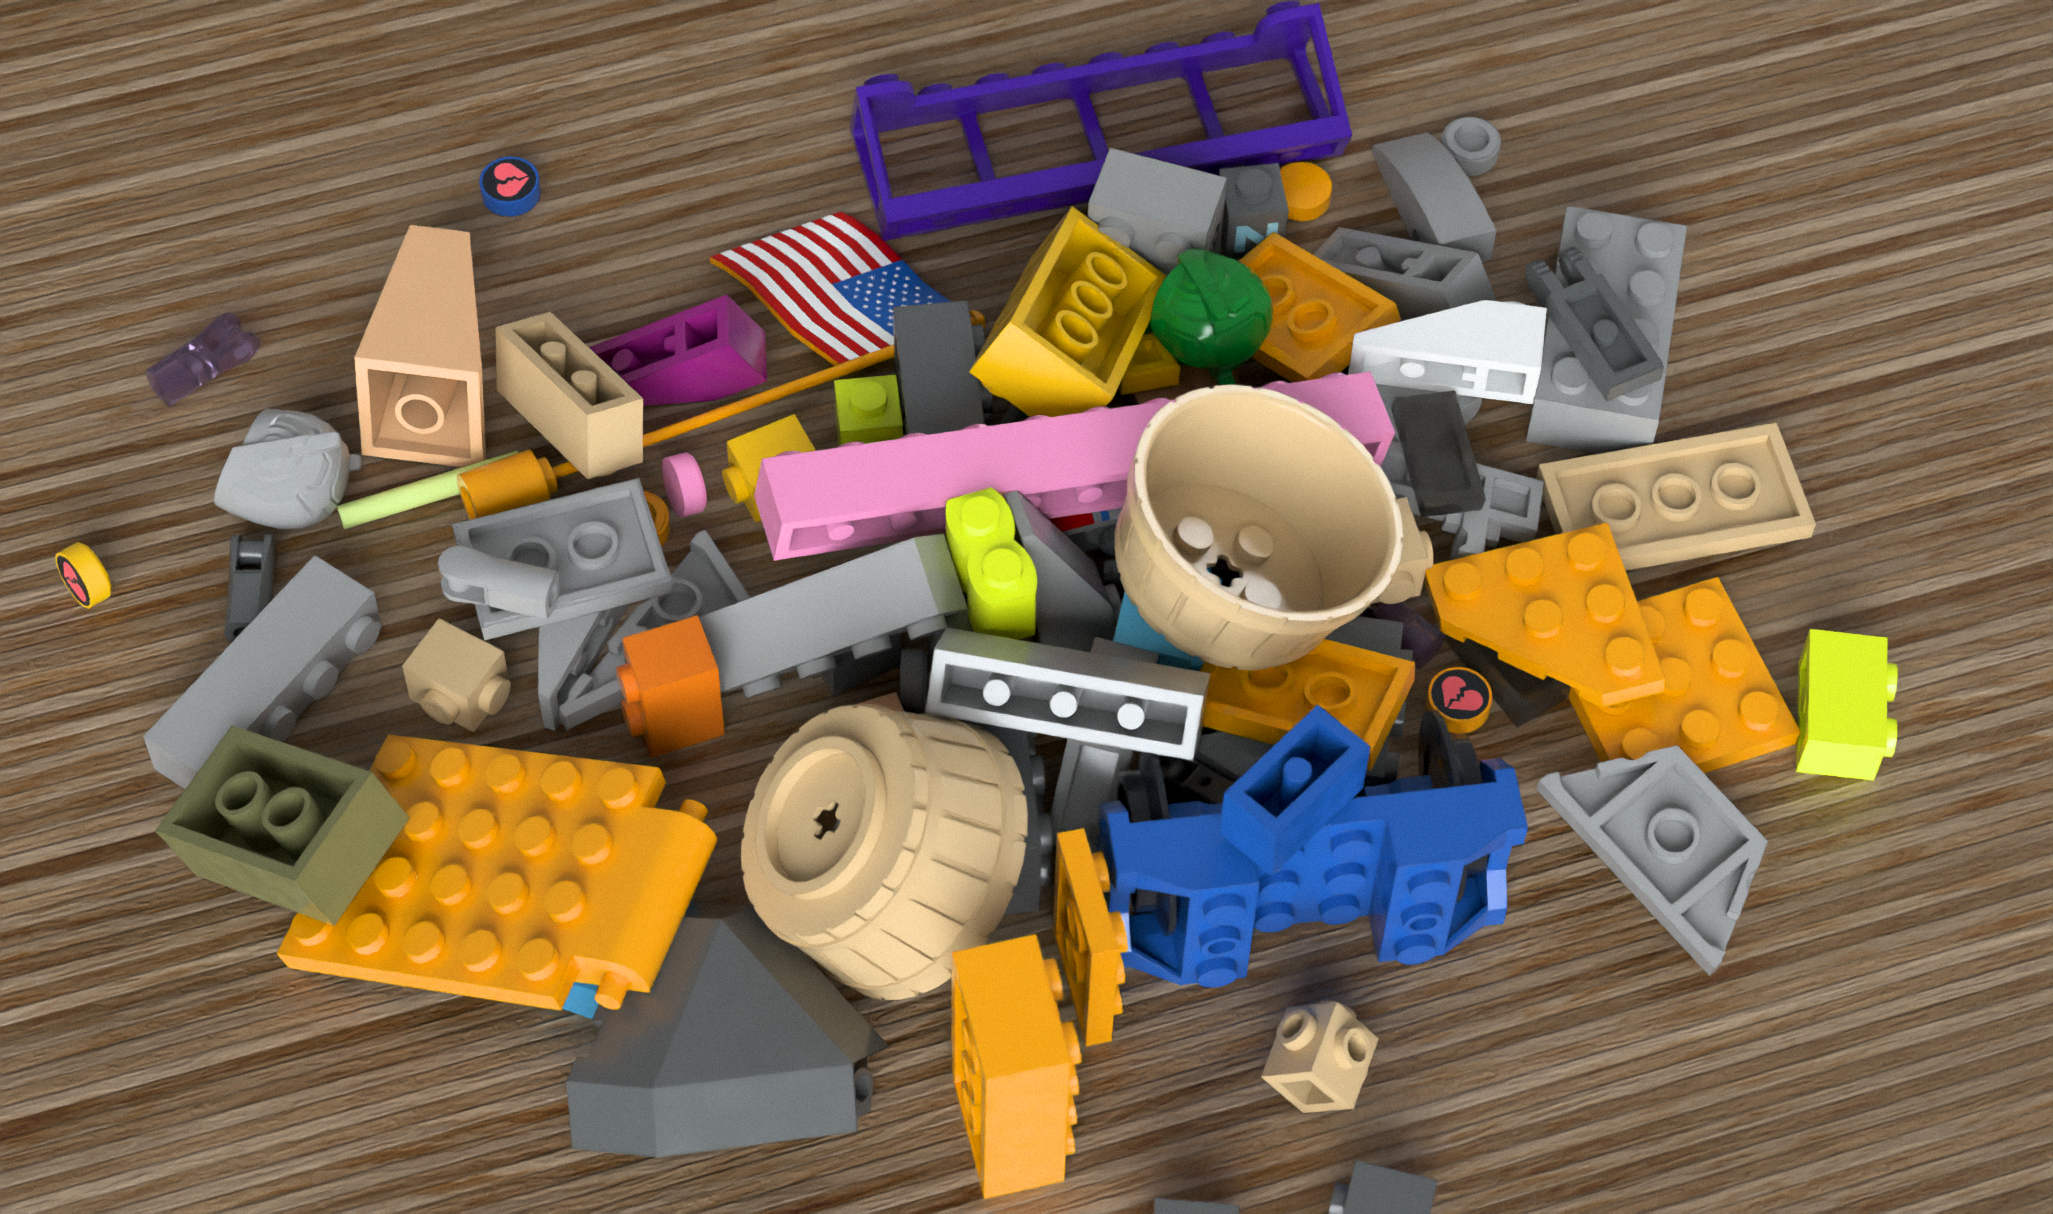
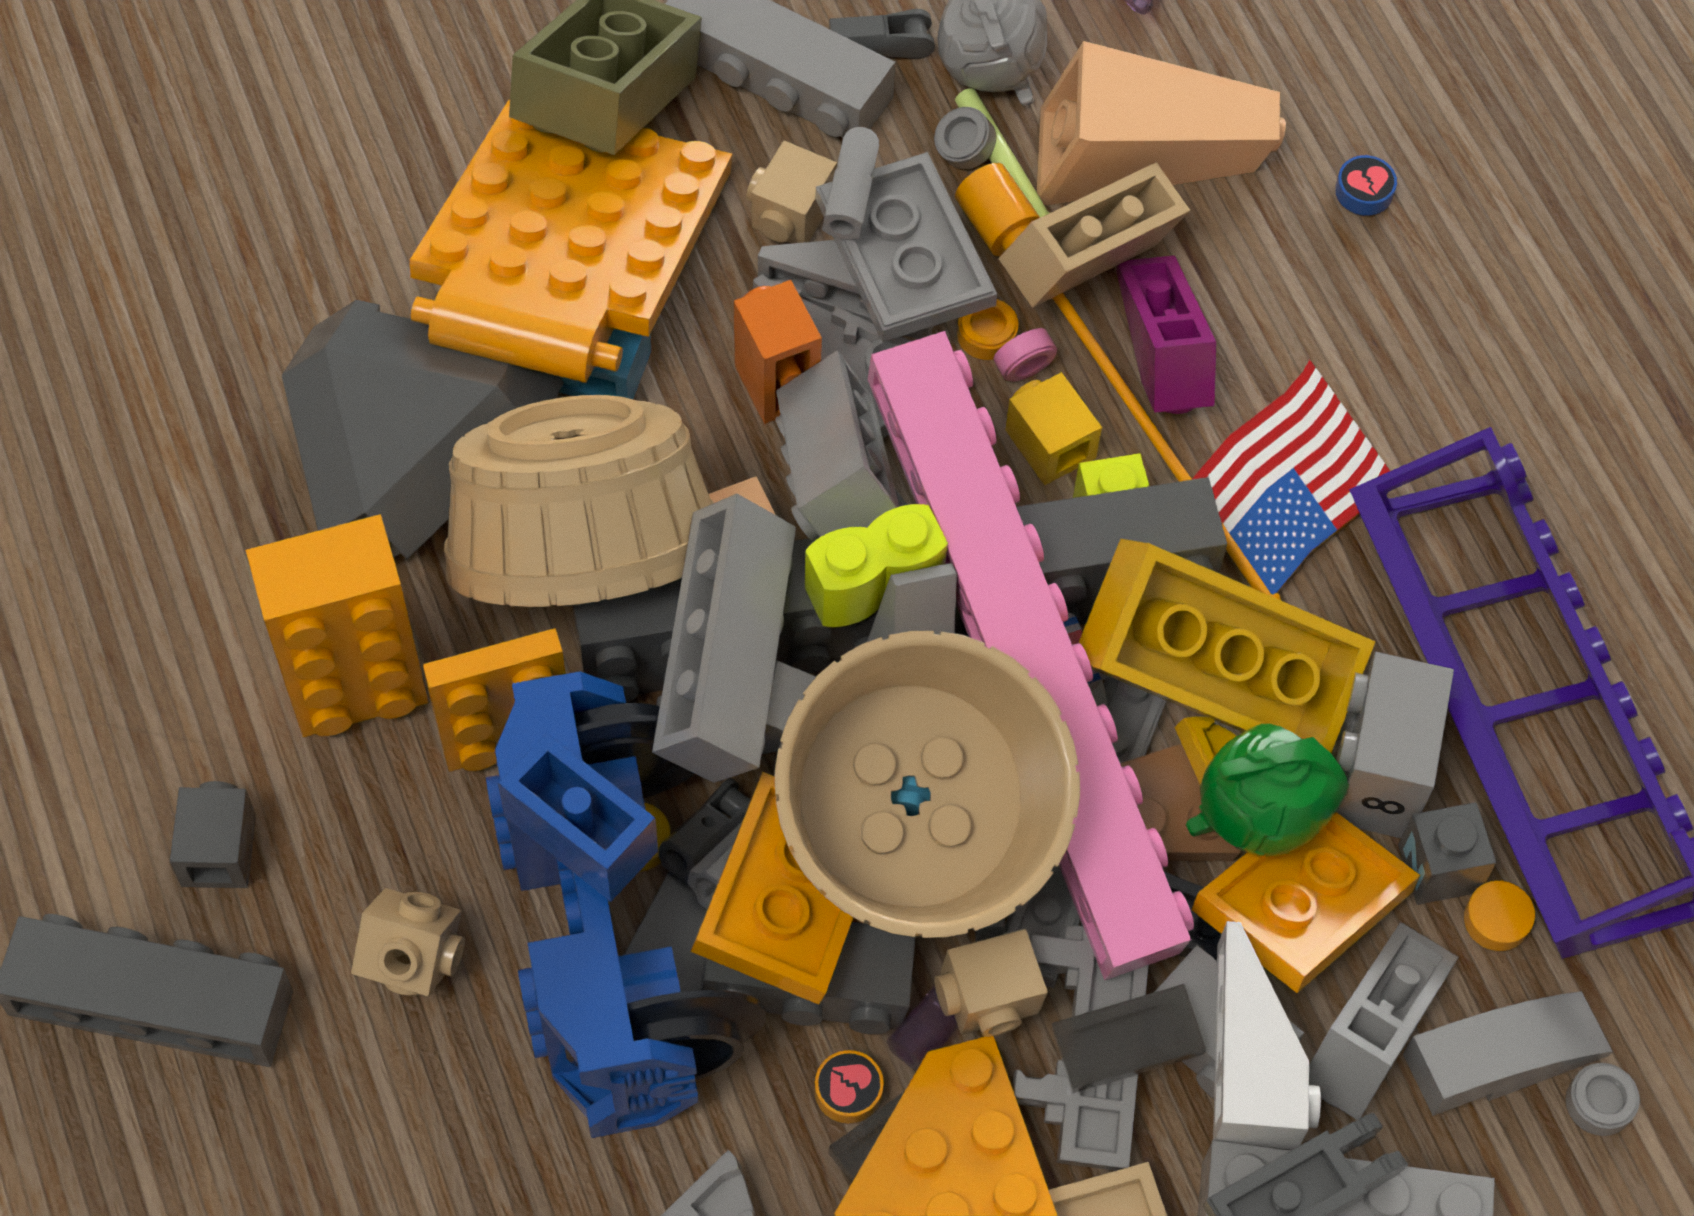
camera: 85 degrees right, 5 degrees up
none -> light grey tile [934,107,996,169]

